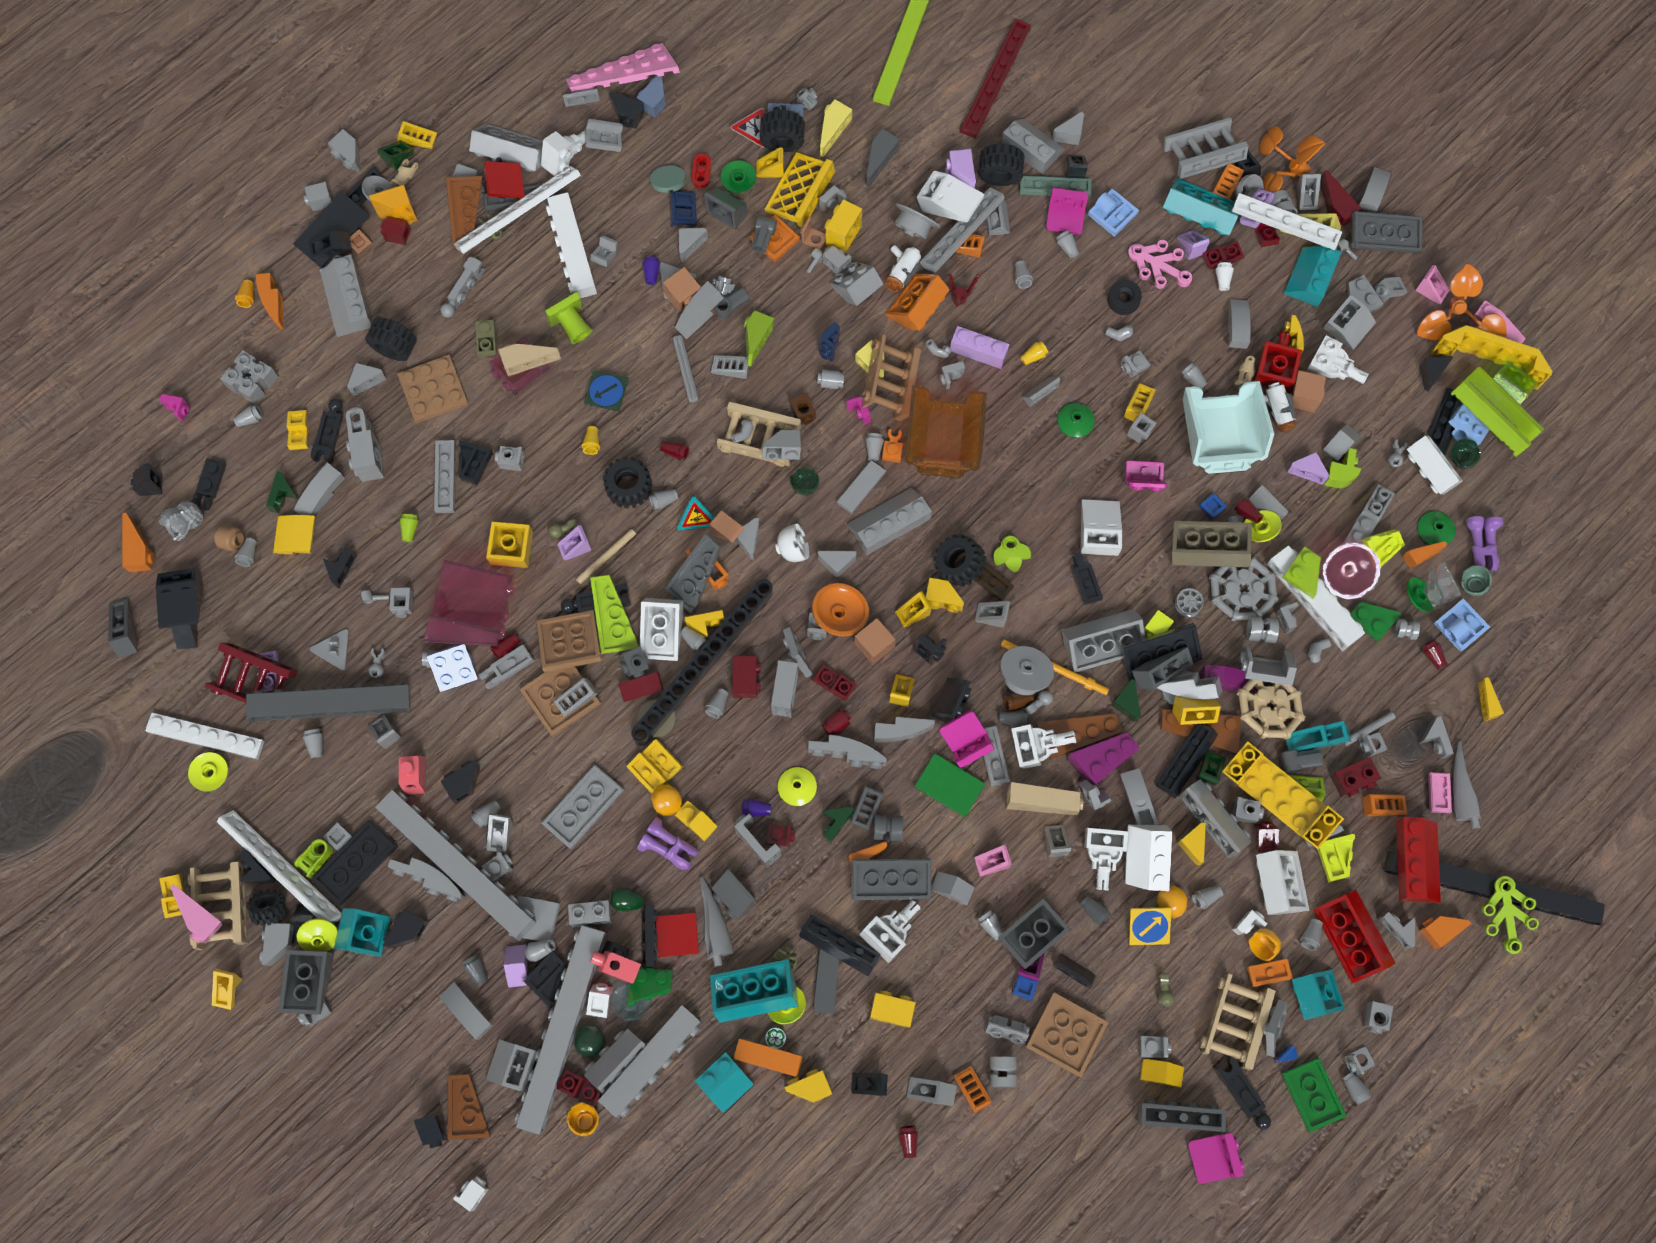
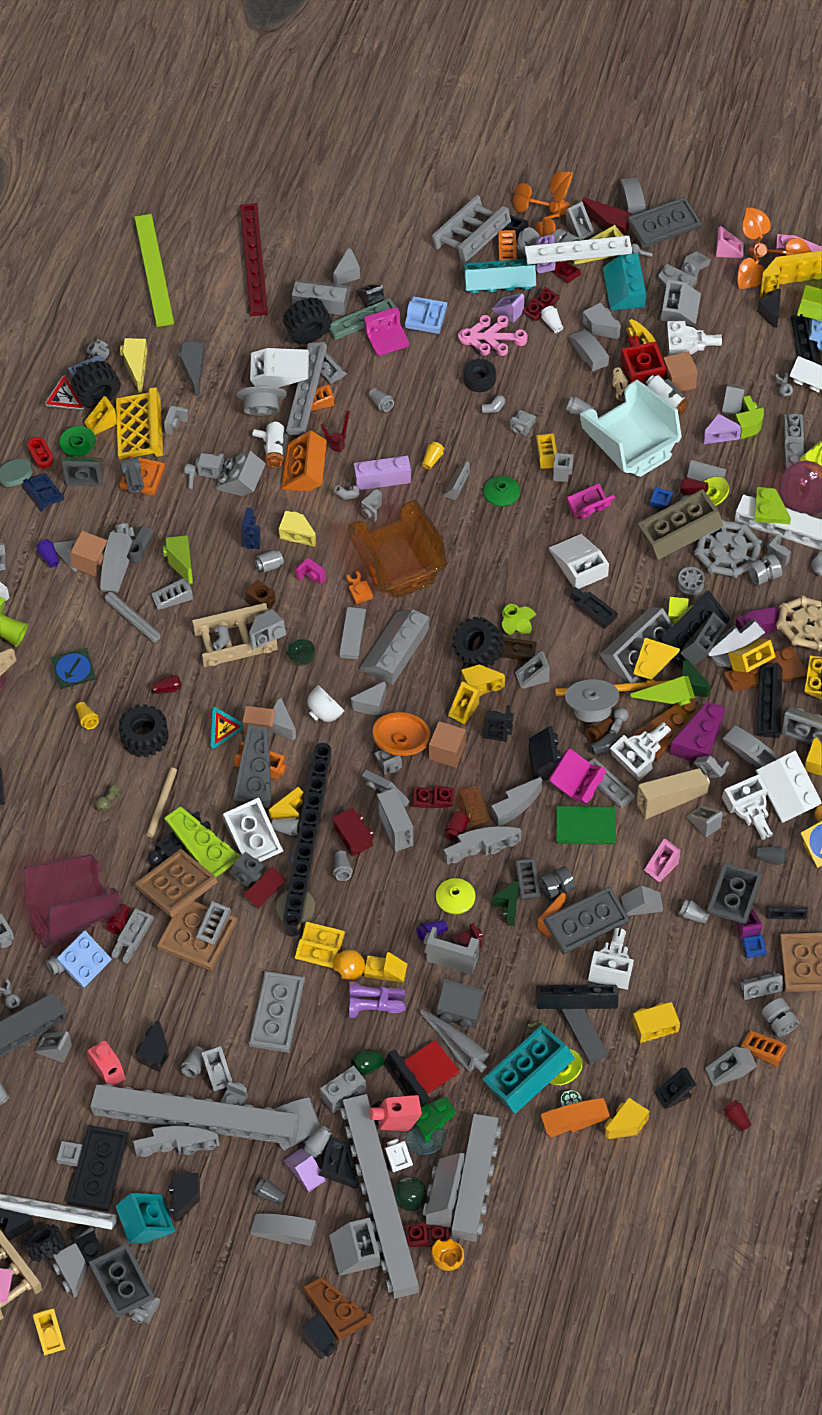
camera: 30 degrees left, 15 degrees down
lime piece [294,839,333,878] -> none
neon yellow dish [297,918,338,952] -> none
white brick [453,1176,489,1211] -> none
yellow brick [486,522,533,568] -> none
light grey brick [495,446,525,471] -> none
lavender slope [557,525,591,560] -> none
light grey cone [649,489,678,510] -> none
light grey slope [679,228,708,262] -> none
teal slope [695,1052,754,1113] -> none
nougat bracket [800,217,826,250] -> none
yellow brick [824,199,862,254] -> none
medium nougat fence [862,334,921,421] -> none
light grey cone [866,433,884,462] -> none
yellow slope [889,674,915,707] -> none
lavender slope [945,149,976,189] -> none
light grey cone [1056,231,1080,259] -> none
dark green slope [1196,751,1226,786] -> none
light grey panel [1239,645,1297,686] -> none
none -> clear orange slope [459,786,490,826]
none -> light grey slope [582,303,621,339]
none -> lime slope [631,676,695,706]
none -> yellow wing [633,638,680,680]

